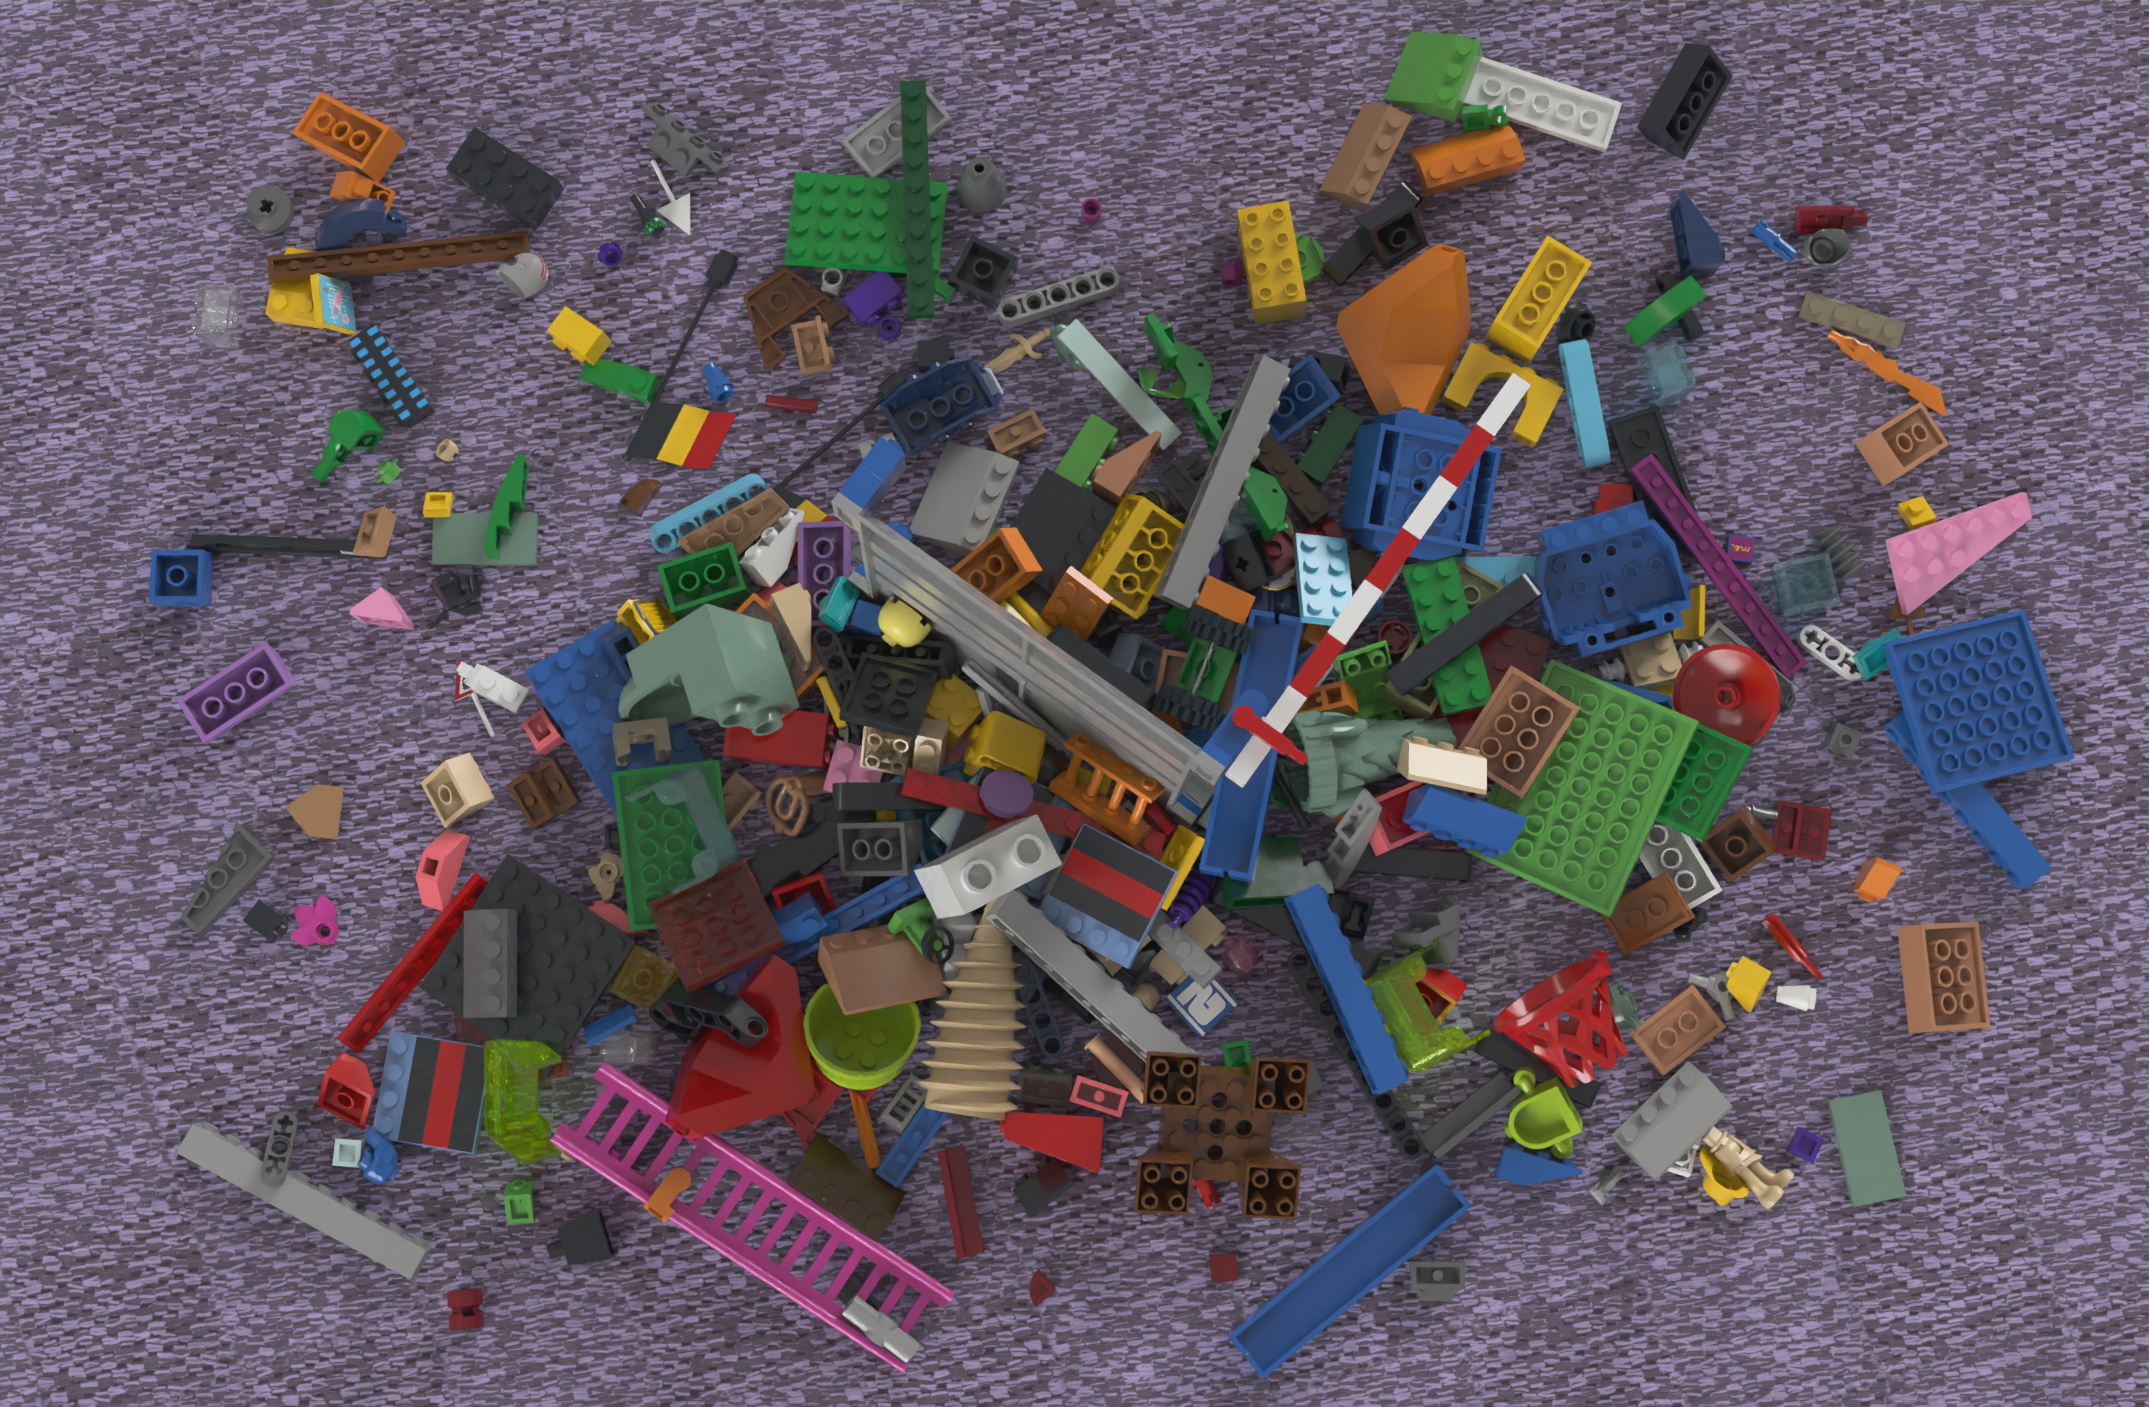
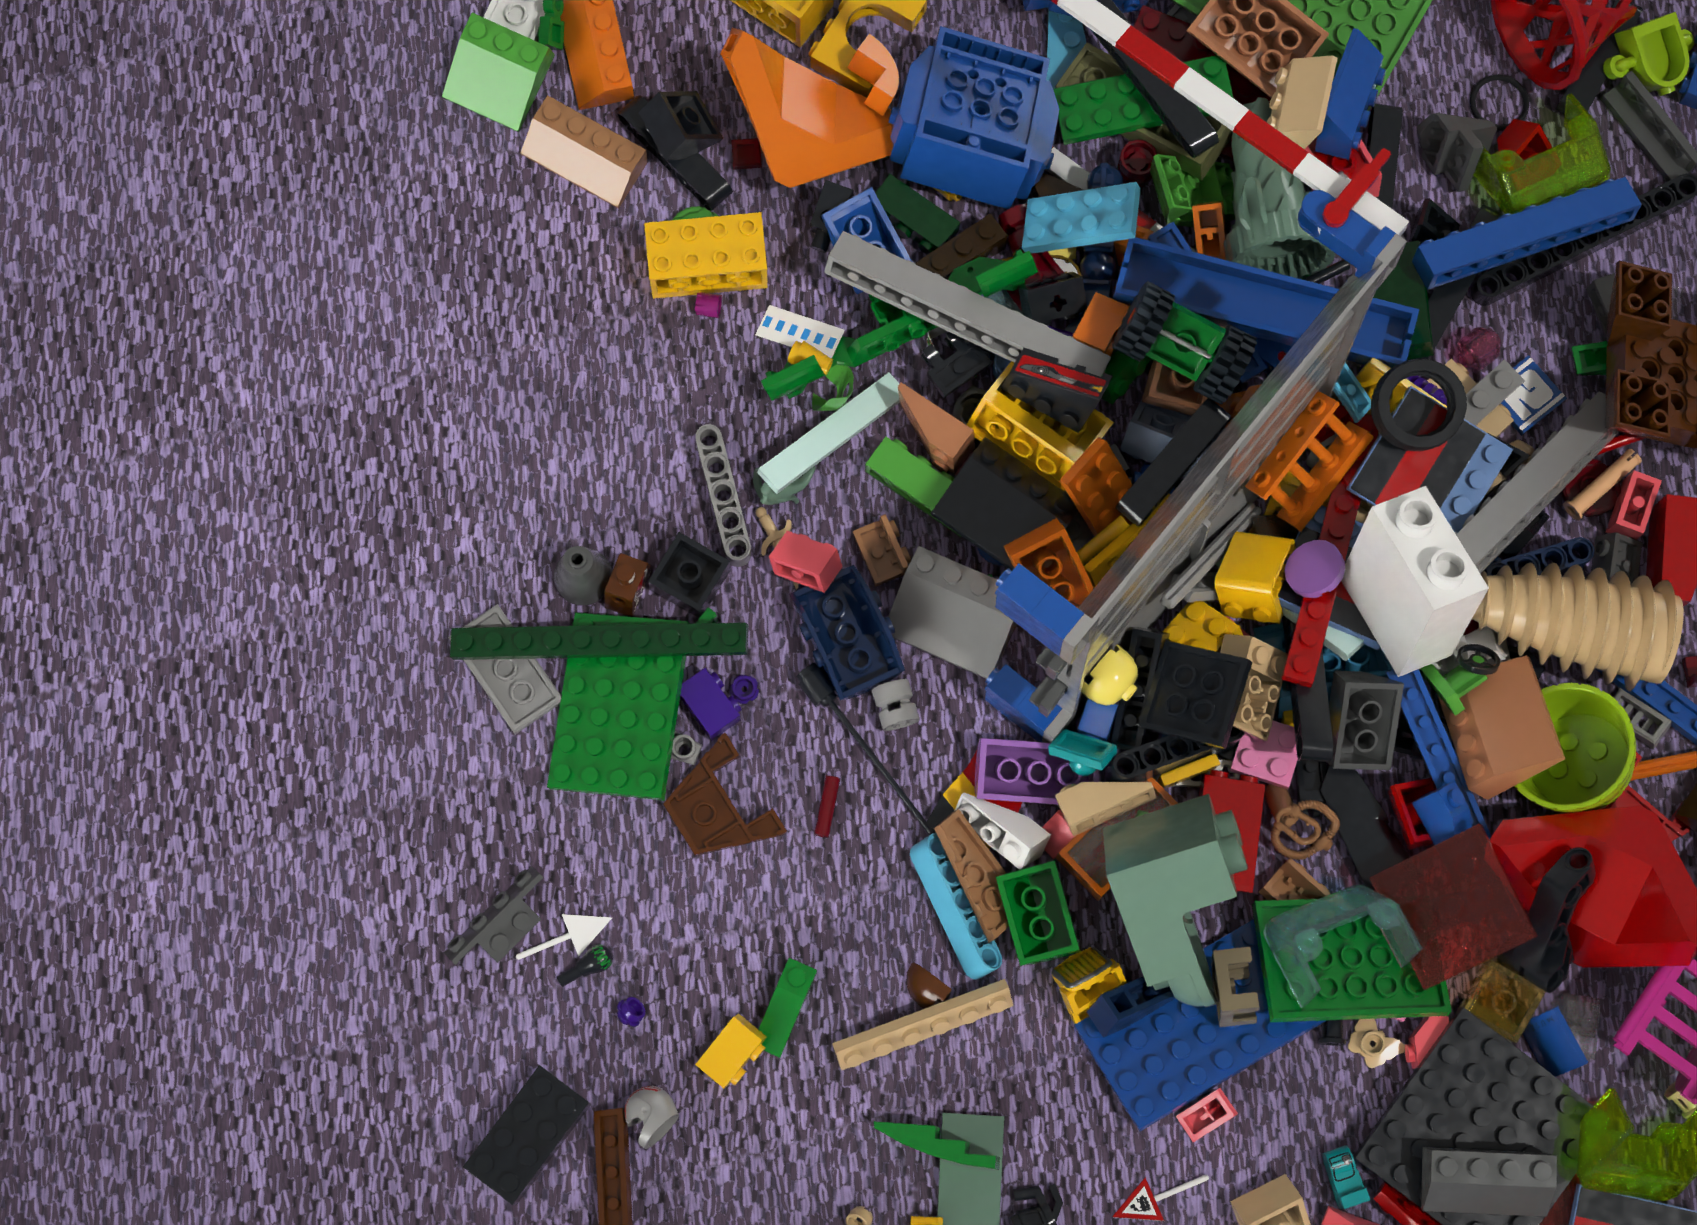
camera: 90 degrees left, 5 degrees down
white hinge [456,661,530,714] -> none
reddish brown slope [506,757,582,830] -> none
flag [622,249,739,469] -> none
blue cone [702,362,734,402] -> none
medium nougat bracket [791,315,835,377] -> none
black brick [918,341,955,373] -> none
magenta hose [1081,198,1101,223] -> none
none -> reddish brown torso [604,553,653,617]
none -> white sticker [755,305,845,358]
none -> coral brick [769,531,842,593]
none -> yellow cone [787,341,833,375]
none -> tan plate [832,979,1013,1071]
none -> orange brick [848,33,899,116]
none -> black wedge [1001,348,1113,433]
none -> teal leg [1322,1145,1370,1209]
none -> medium azure slope [1333,362,1371,423]
none -> black tyre [1371,359,1467,451]
none -> black tyre [1470,74,1529,131]

